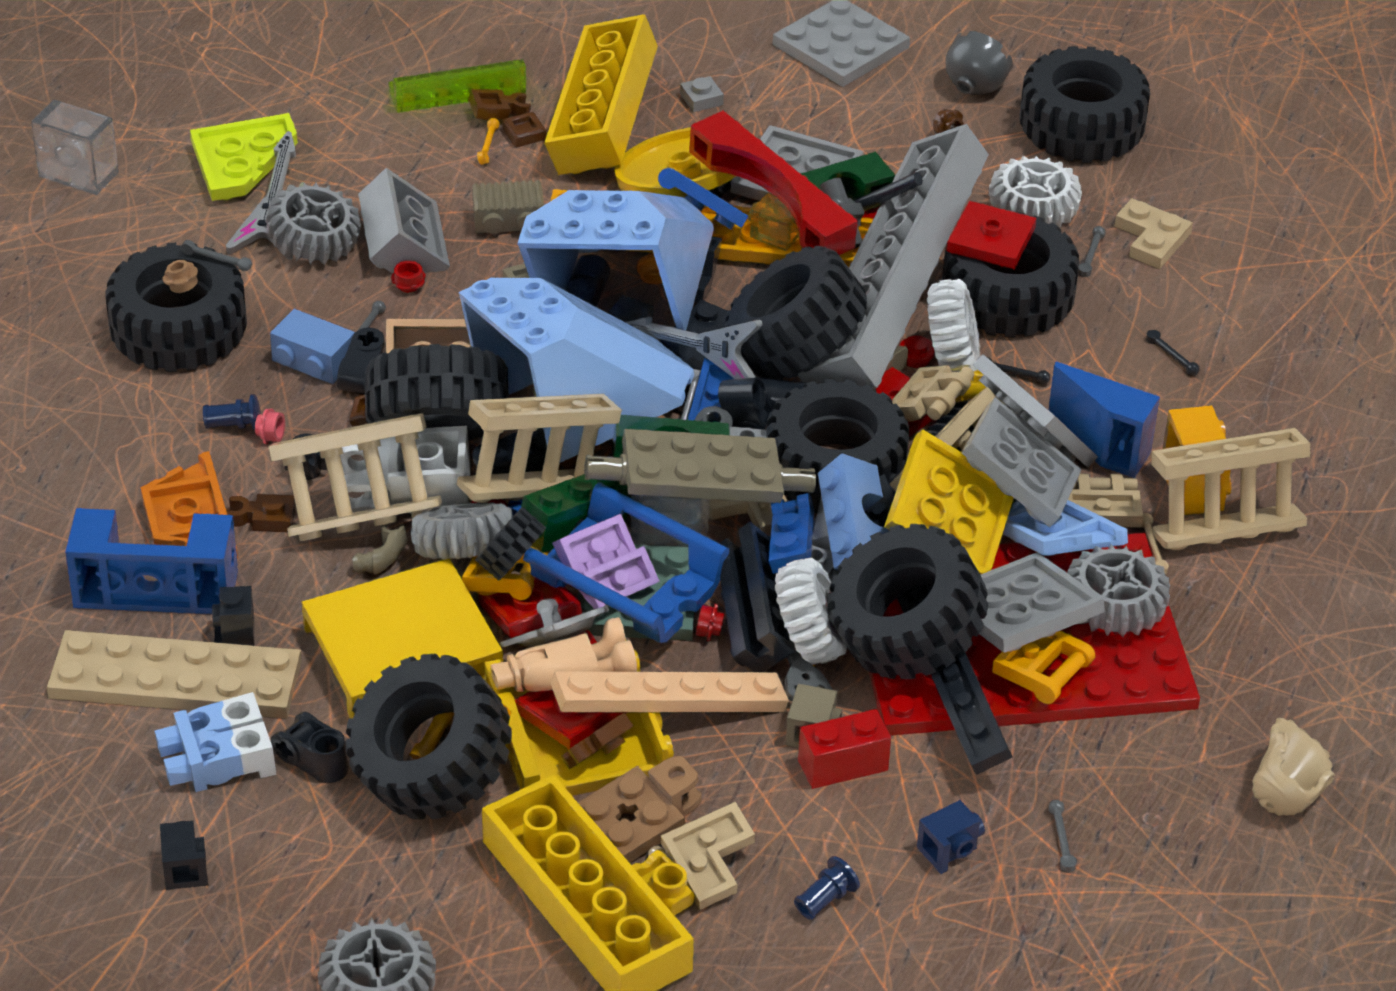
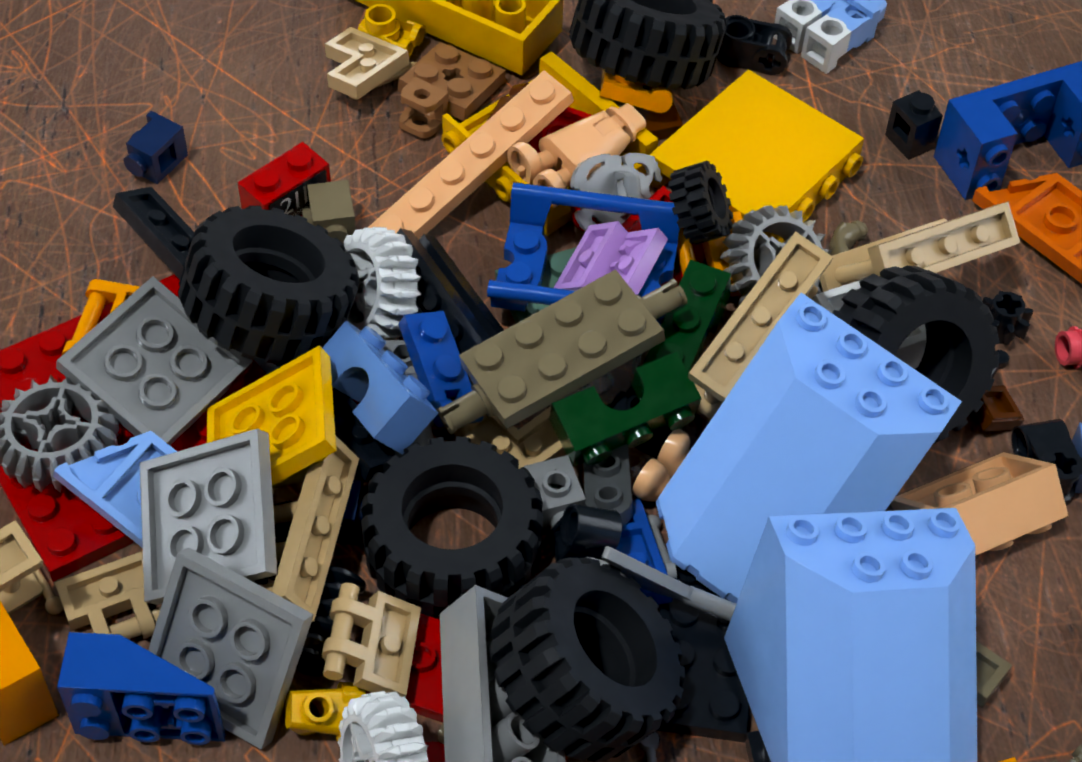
camera: 155 degrees right, 10 degrees up
tan plate [47,630,302,719] -> none
reddish brown plate [227,494,296,533] -> none
red plate [696,603,725,642] -> none
dark blue pin [794,856,860,920] -> none
dark grey hinge [1048,799,1077,873] -> none

